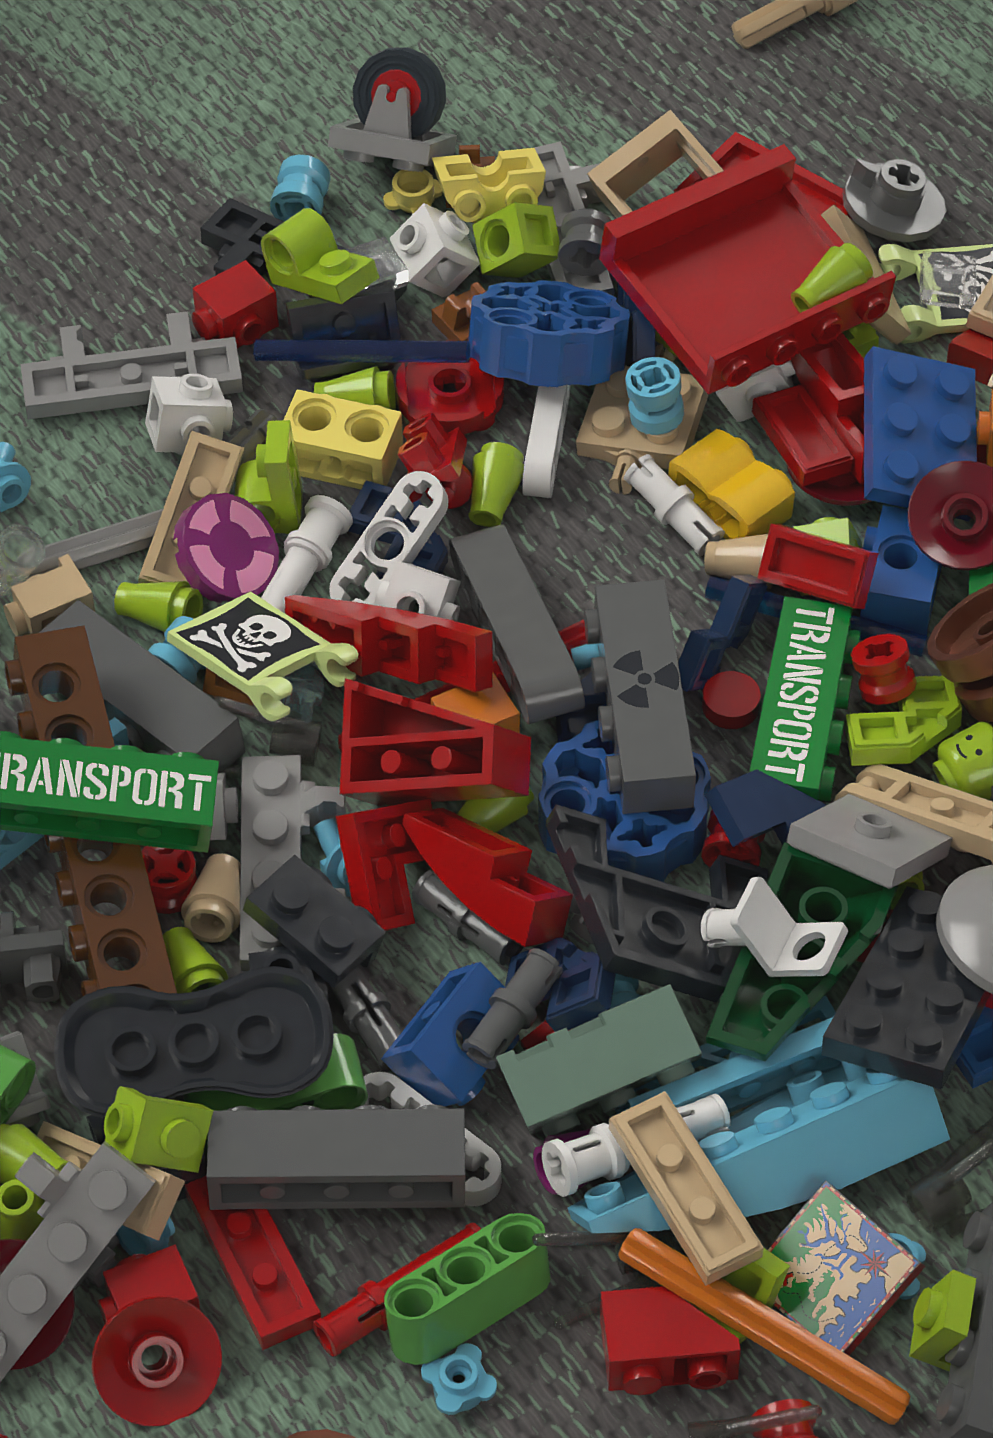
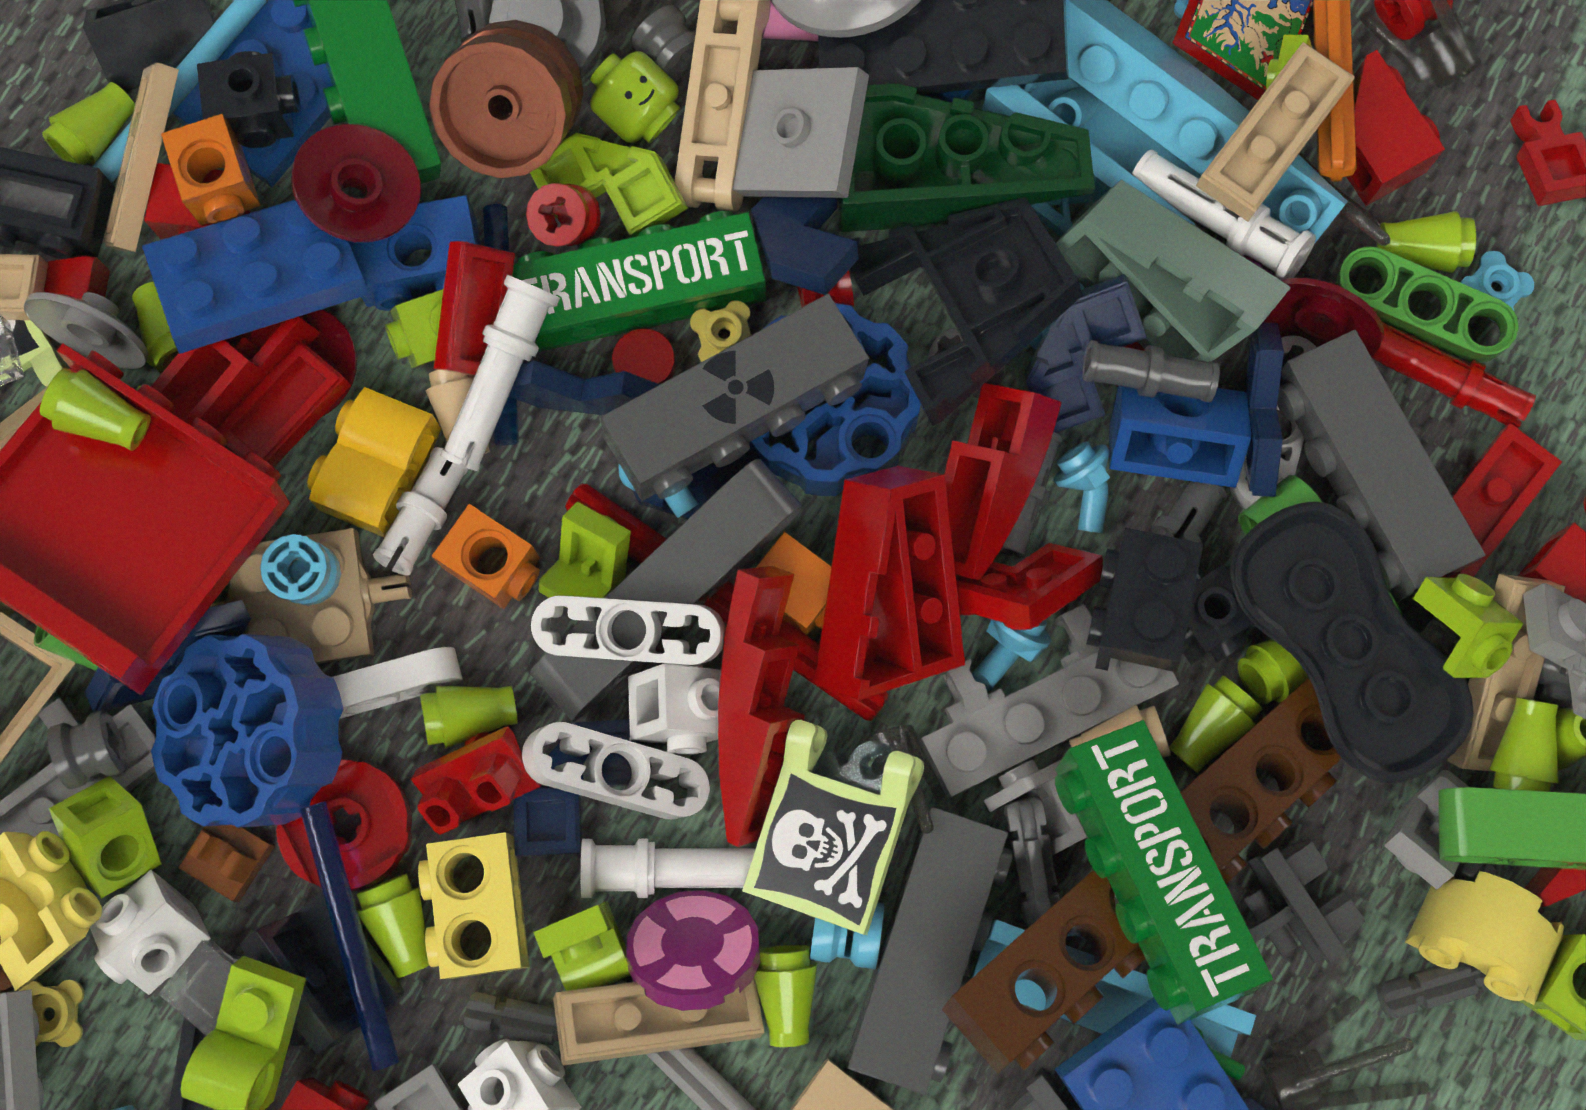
camera: 115 degrees left, 25 degrees up
white bracket [701,877,848,977] -> none
none -> light grey dish [24,292,149,369]
none -> orange brick [432,504,540,609]
none -> white pin [440,274,560,471]
none -> white beam [531,596,726,665]
none -> lime bracket [538,501,631,608]
none -> light yellow plate [690,300,751,362]
none -> medium azure plate [1053,442,1110,533]
none -> dark blue tile [1244,322,1284,497]
none -> dark red dish [1263,278,1384,356]
none -> lime cone [1377,211,1476,273]

